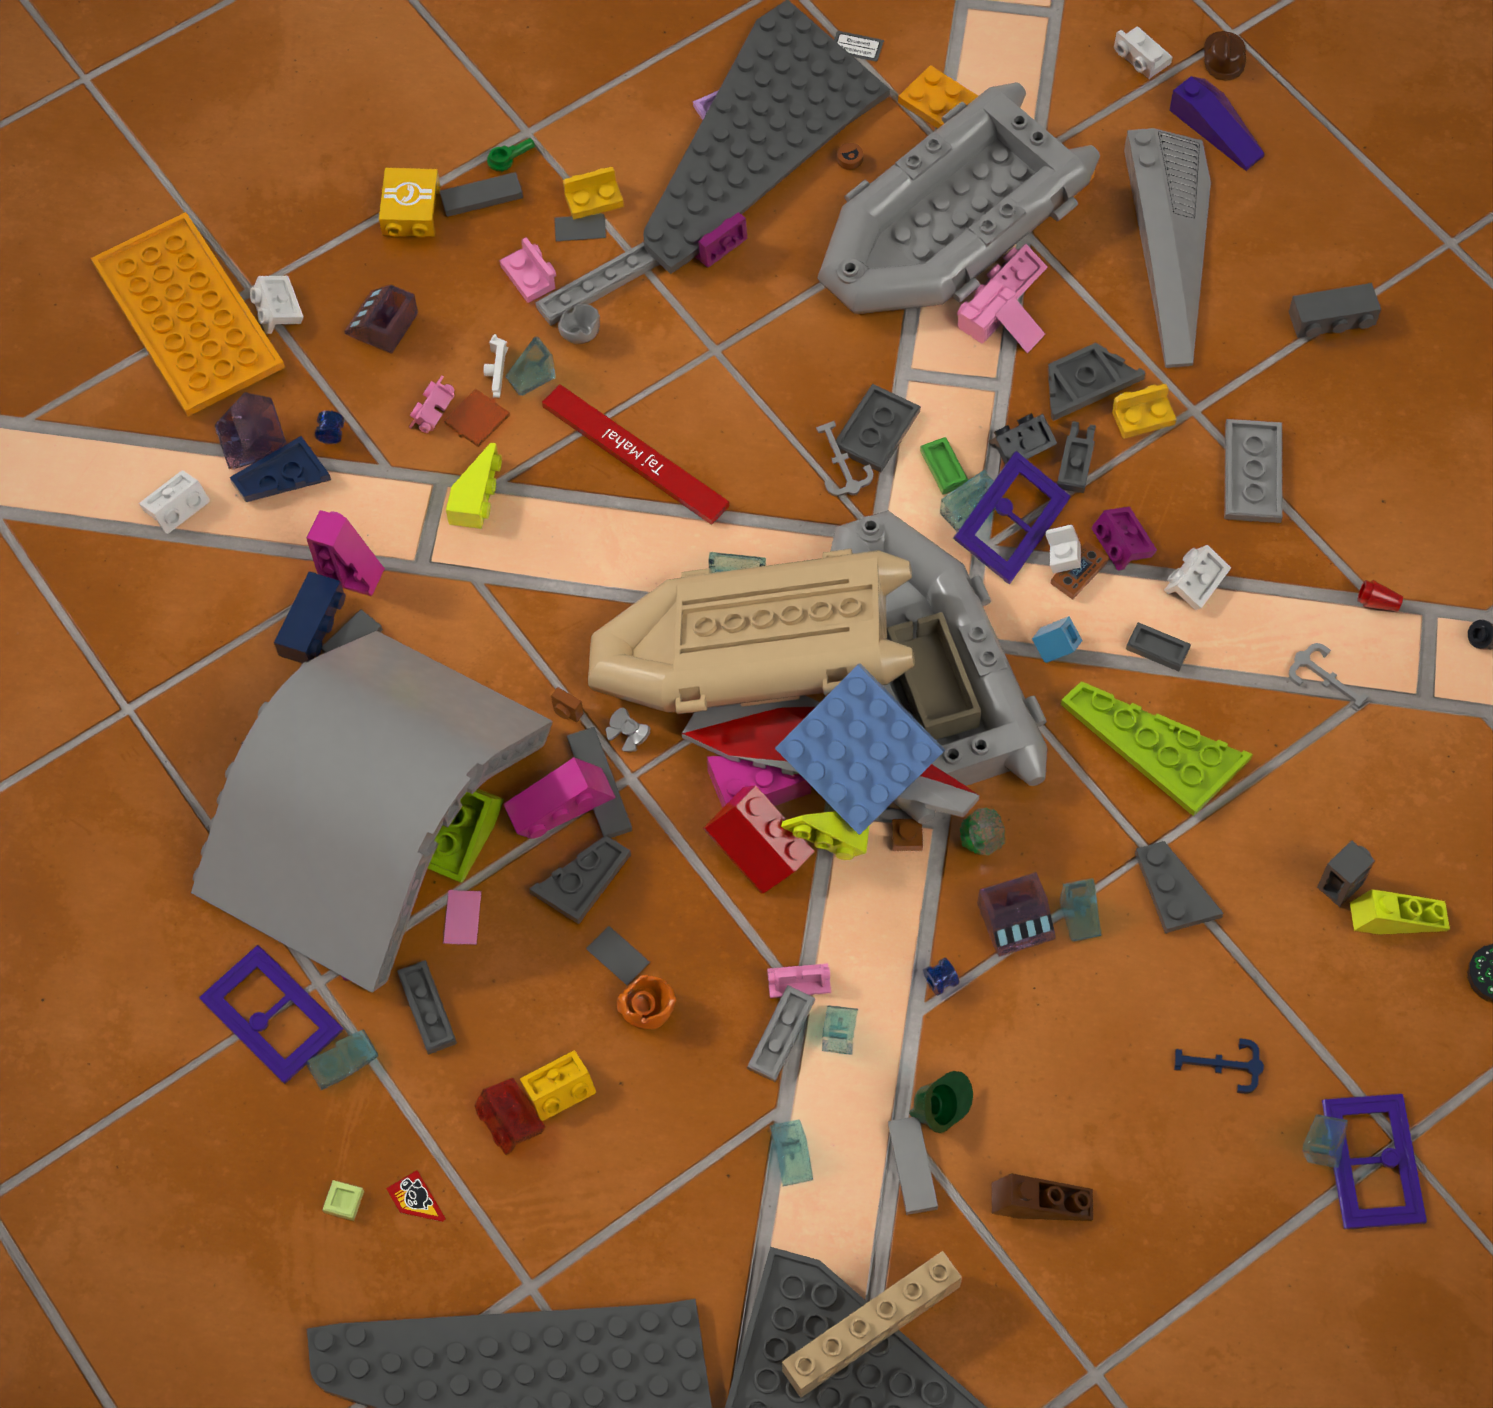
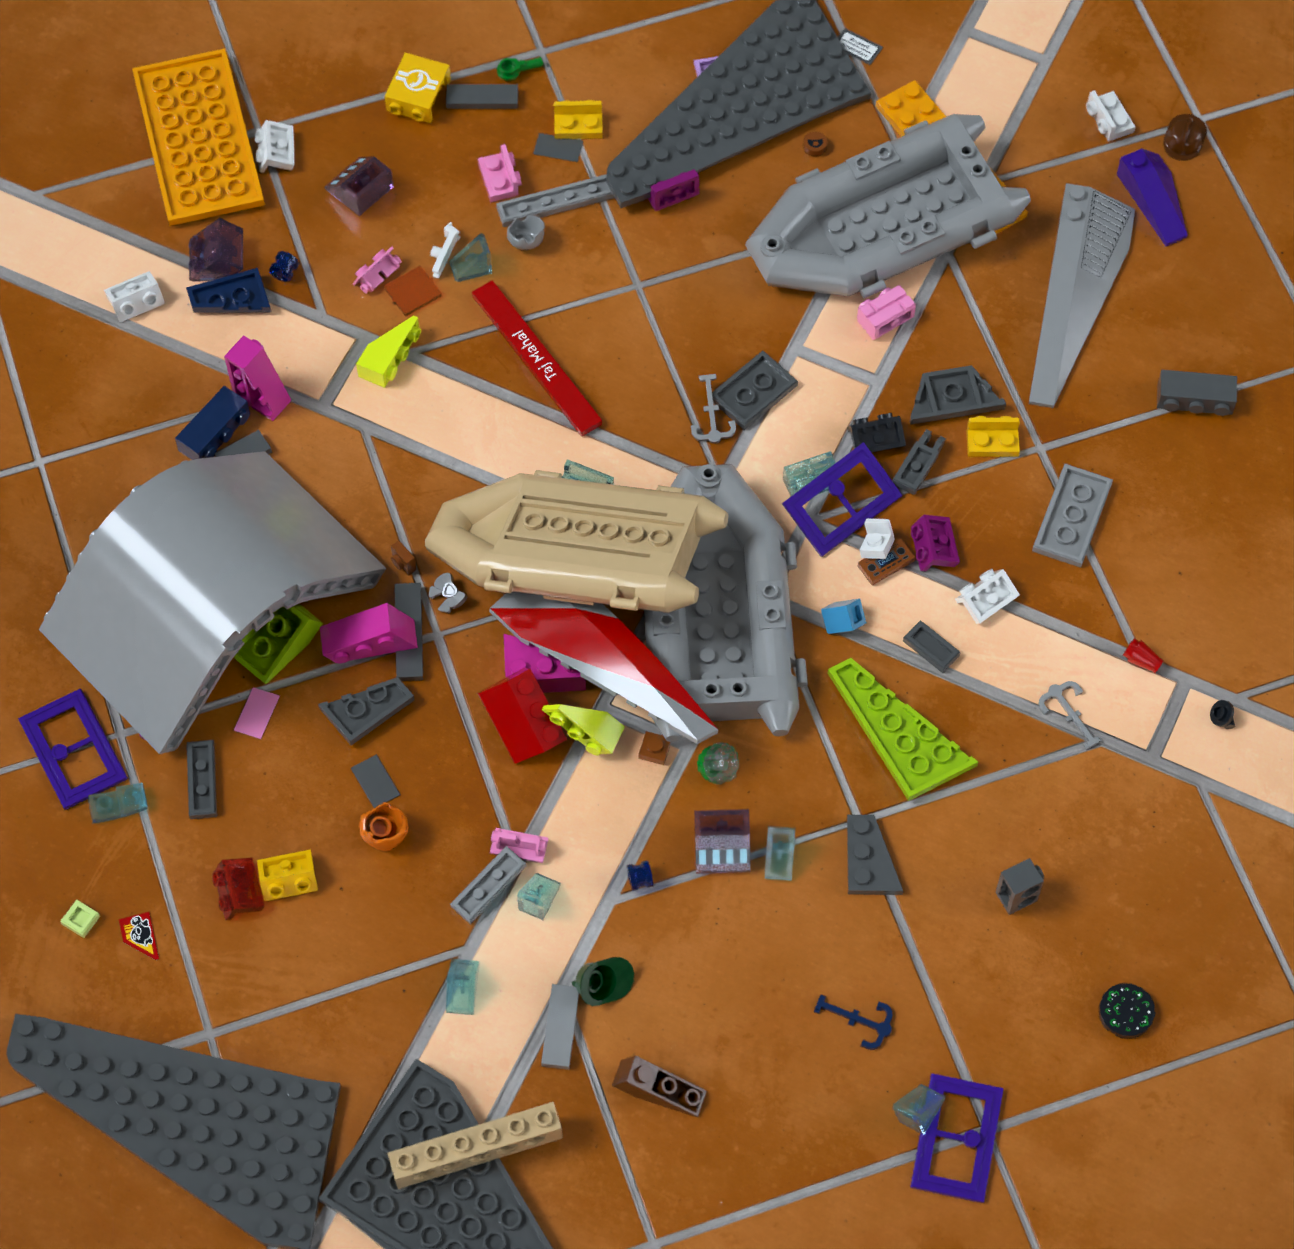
camera: 15 degrees right, 0 degrees up
medium blue plate [775,663,945,835] -> none
dark tan piece [887,612,981,740] -> none
bright green tile [920,437,969,495] -> none
bright pink bracket [984,244,1047,299] -> none
bright pink sticker [995,296,1045,353] -> none
neon yellow slope [1350,889,1450,934] -> none

